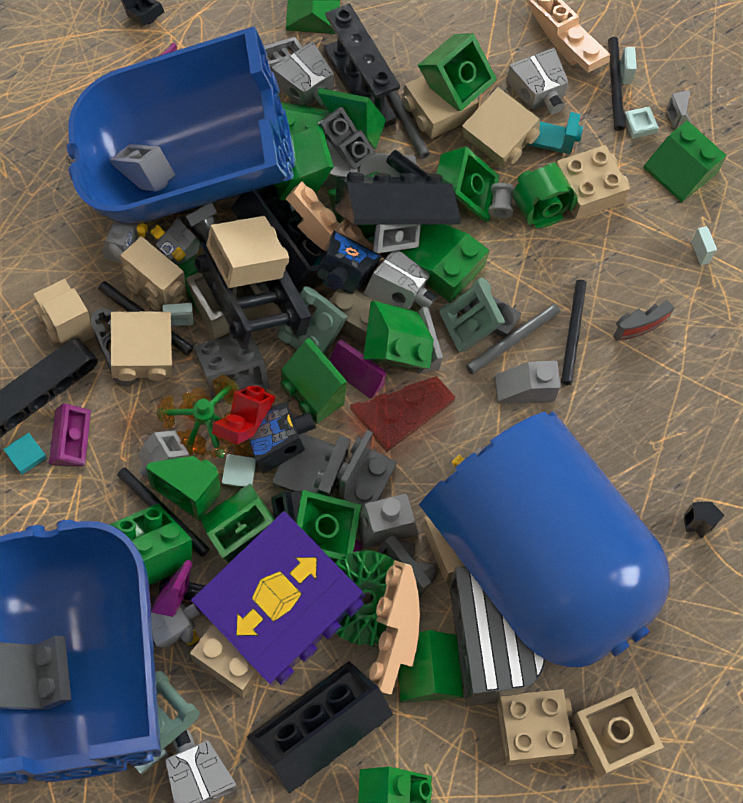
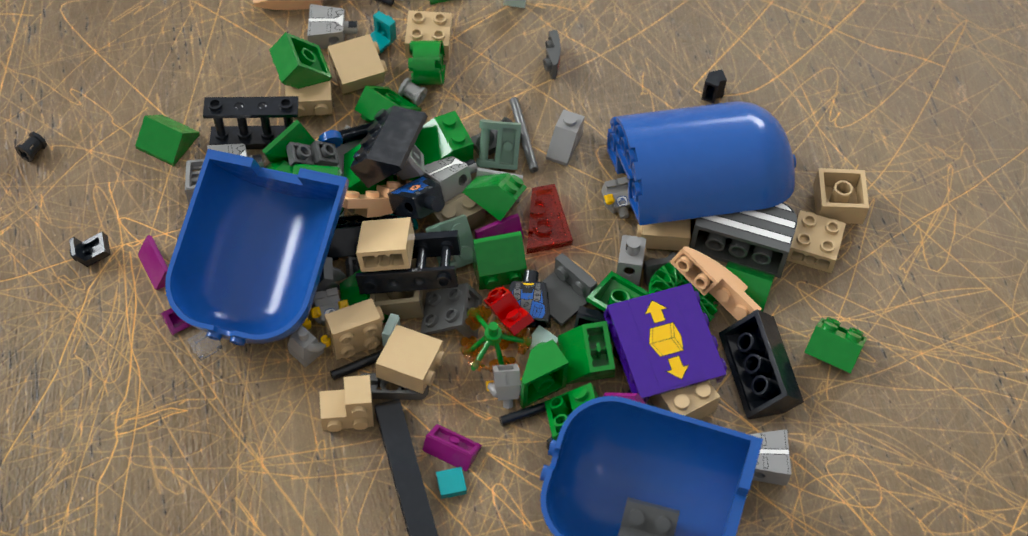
camera: 60 degrees left, 10 degrees down
light grey slope [110,144,175,192] -> none
dark grey bracket [336,430,397,511] -> none
dark grey piece [387,90,430,159] -> none
black piece [561,280,587,385] -> none
none -> blue tile [318,130,343,148]

